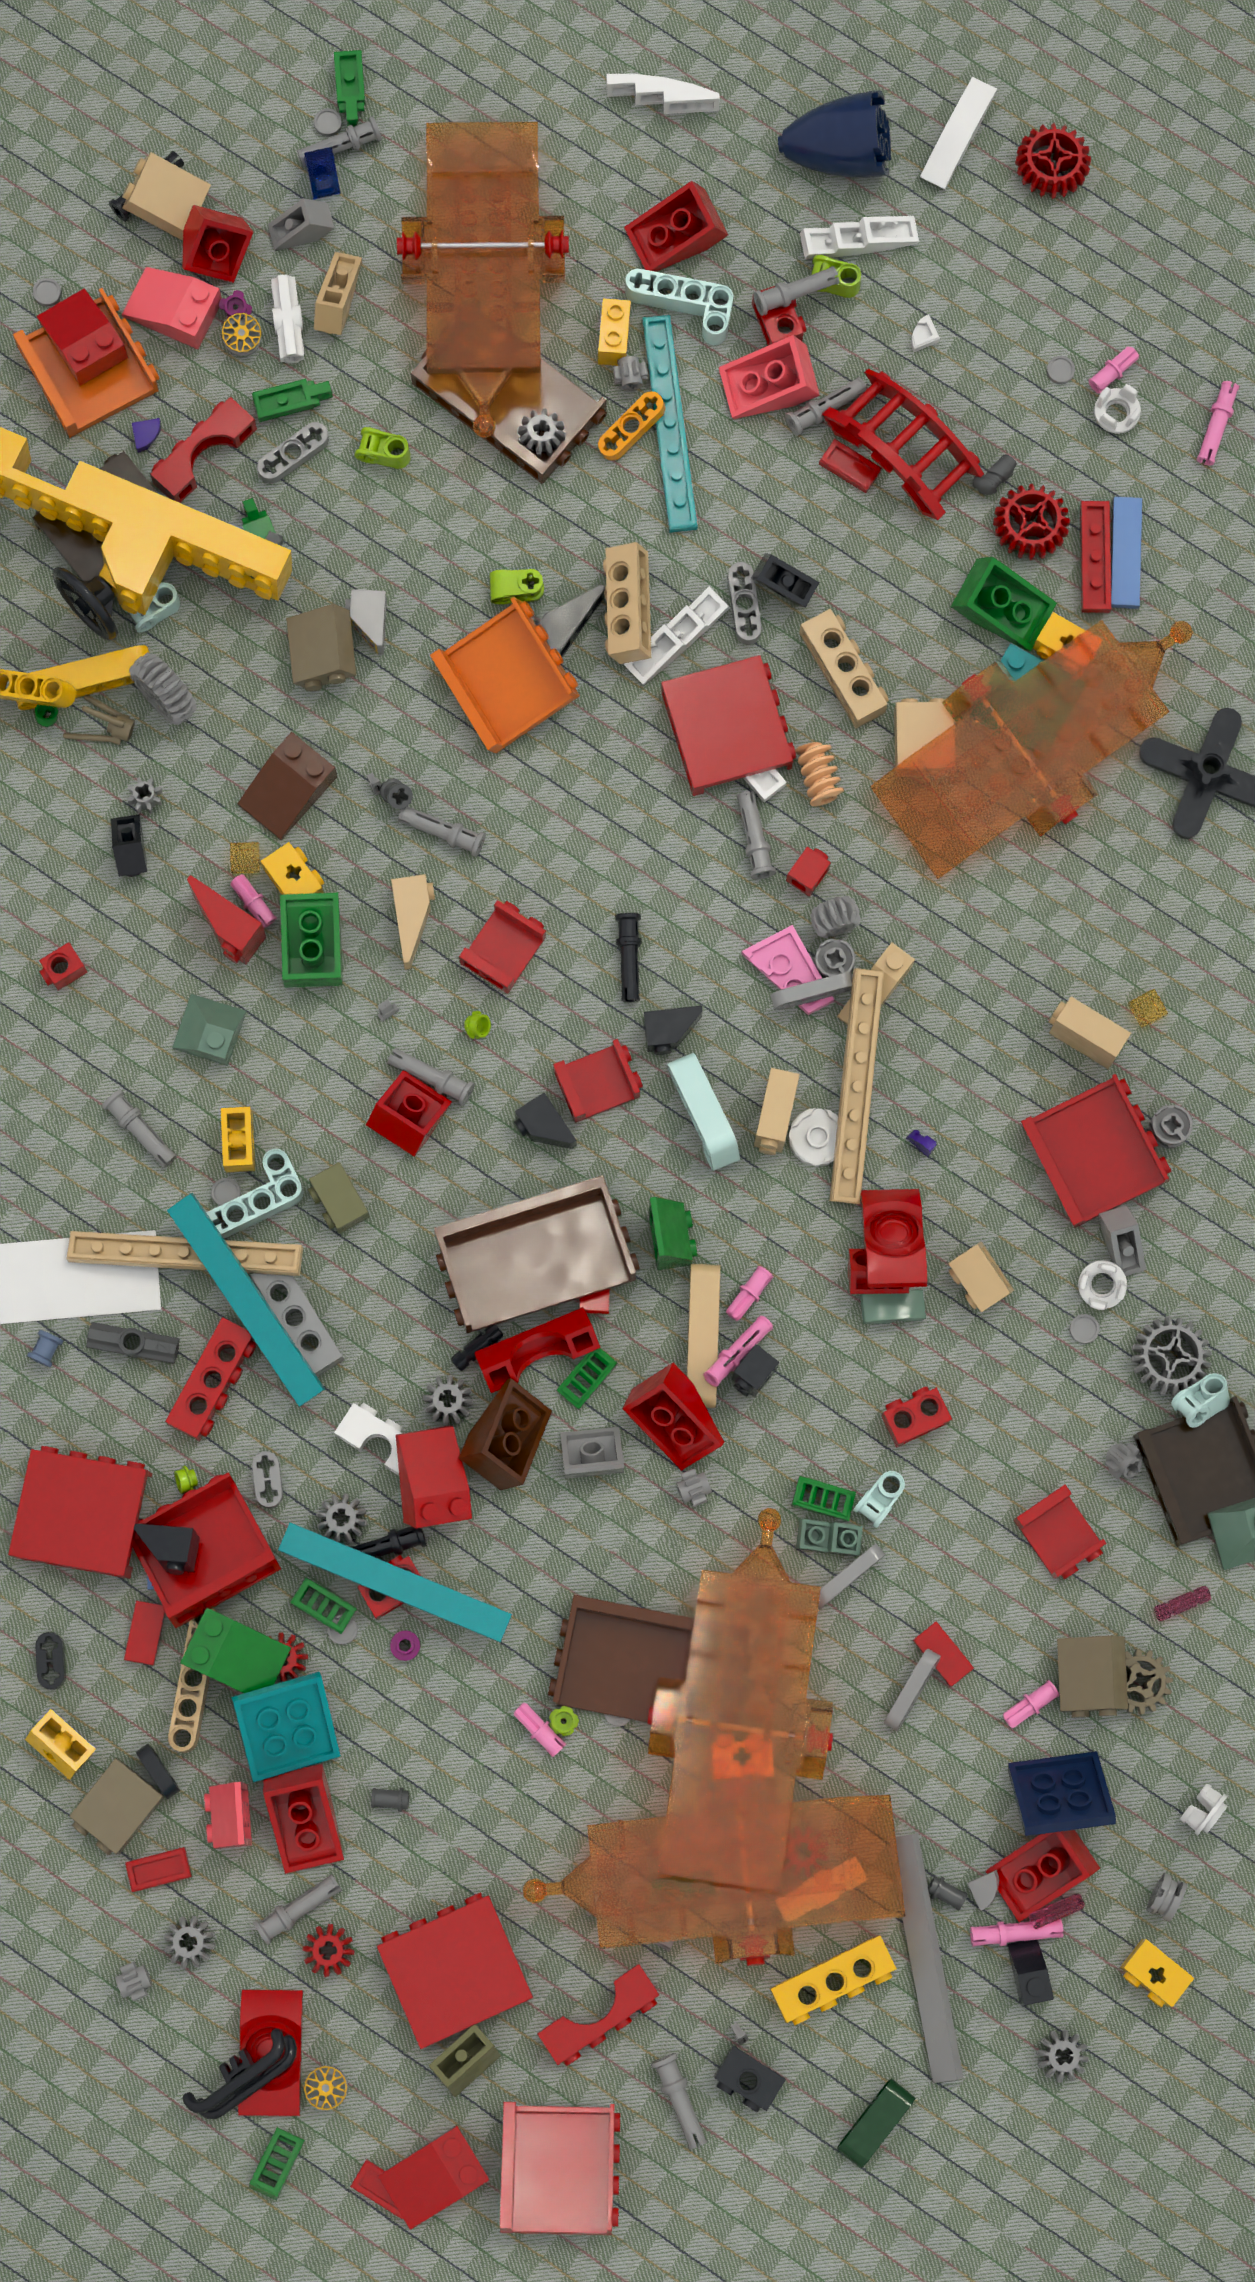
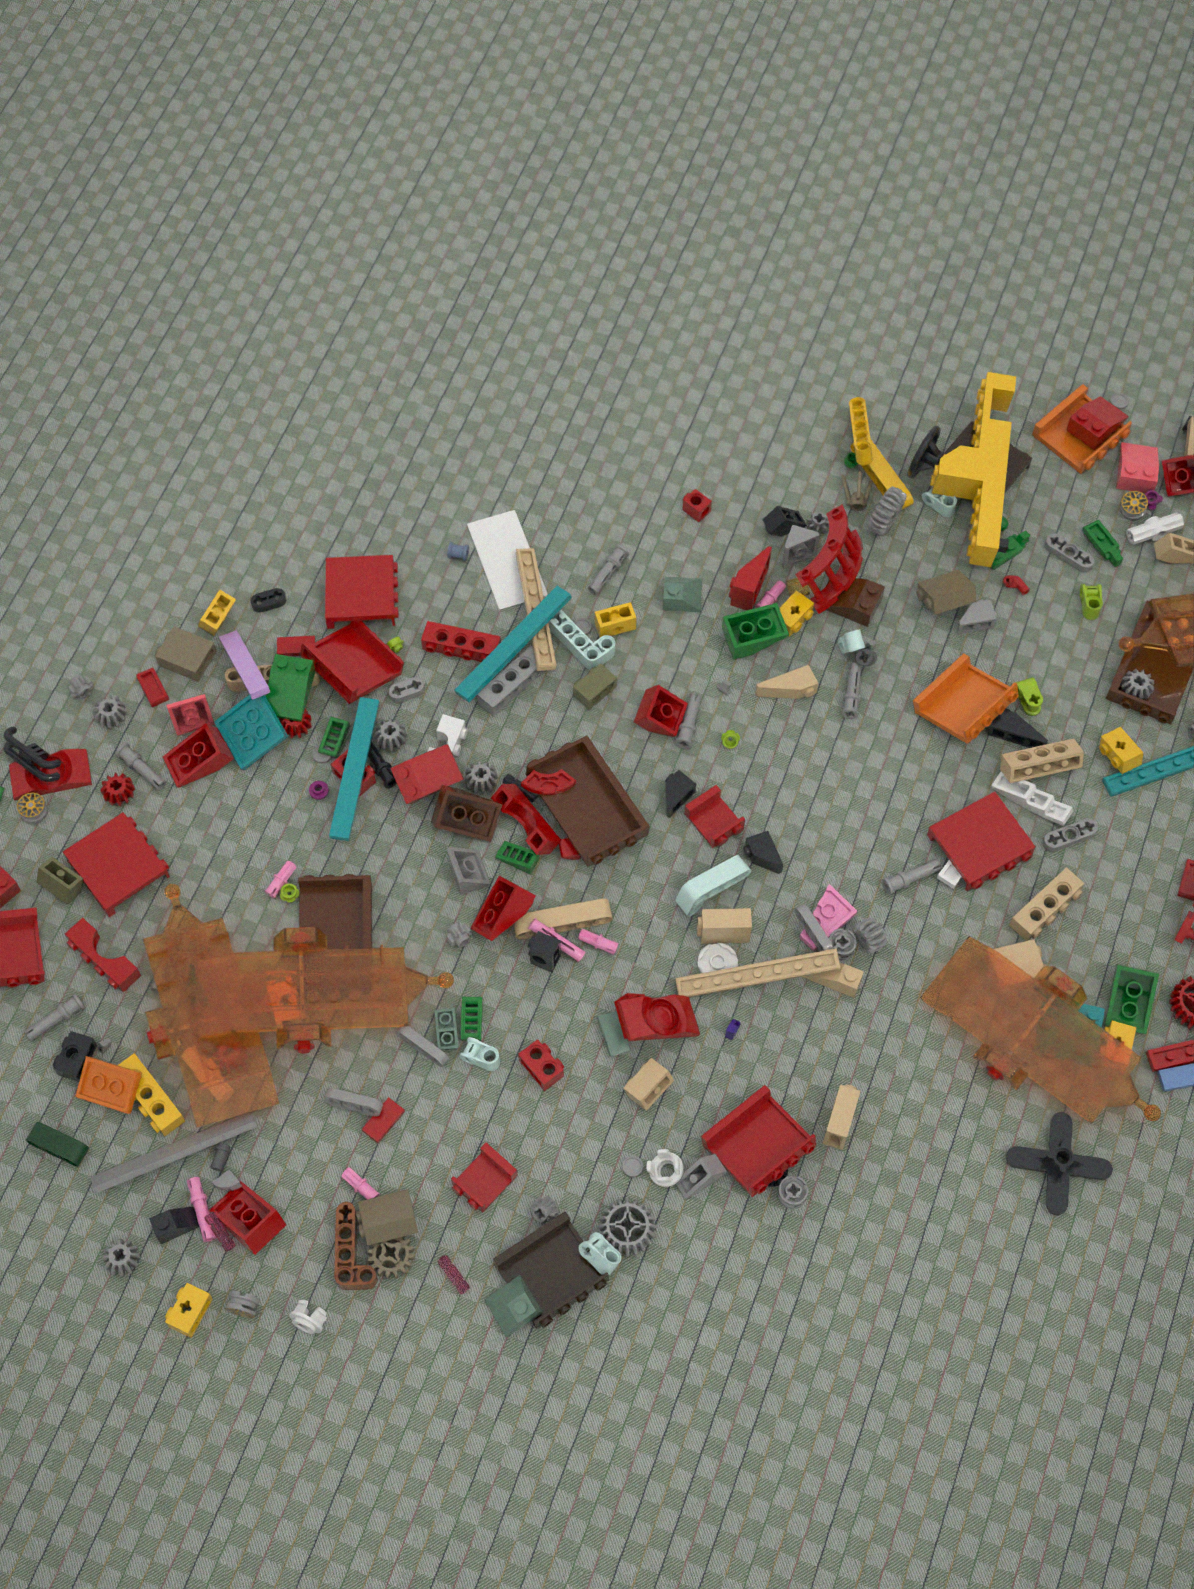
camera: 80 degrees right, 15 degrees down
dark grey piece [86,1322,180,1364] -> none
dark purple tile [132,418,161,453] -> none
black slope [134,1524,200,1575] -> none
black beam [136,1743,180,1799] -> none
red arch [150,397,257,503] -> none
dark grey pin [371,1787,409,1812] -> none
red panel [459,900,546,994] -> none
light orange beam [598,392,665,461] -> none
black pin [615,913,642,1002] -> none
green slope [648,1197,697,1270] -> none
black brick [751,553,820,608] -> none
red brick [786,846,831,897] -> none
light nougat piece [795,742,844,807] -> none
dark blue plate [1008,1751,1116,1836] -> none
clear yellow tile [1128,989,1168,1029] -> none
none -> orange tile [75,1056,142,1114]
none -> lavender tile [219,630,270,700]
none -> dark orange beam [334,1202,378,1290]
none -> red tile [521,769,576,795]
none -> light grey slope [782,525,820,569]
none -> red fence [795,504,863,614]
none -> light aqua piece [838,629,865,654]
none -> red arm [1003,575,1030,595]
none -> yellow brick [1099,727,1144,774]

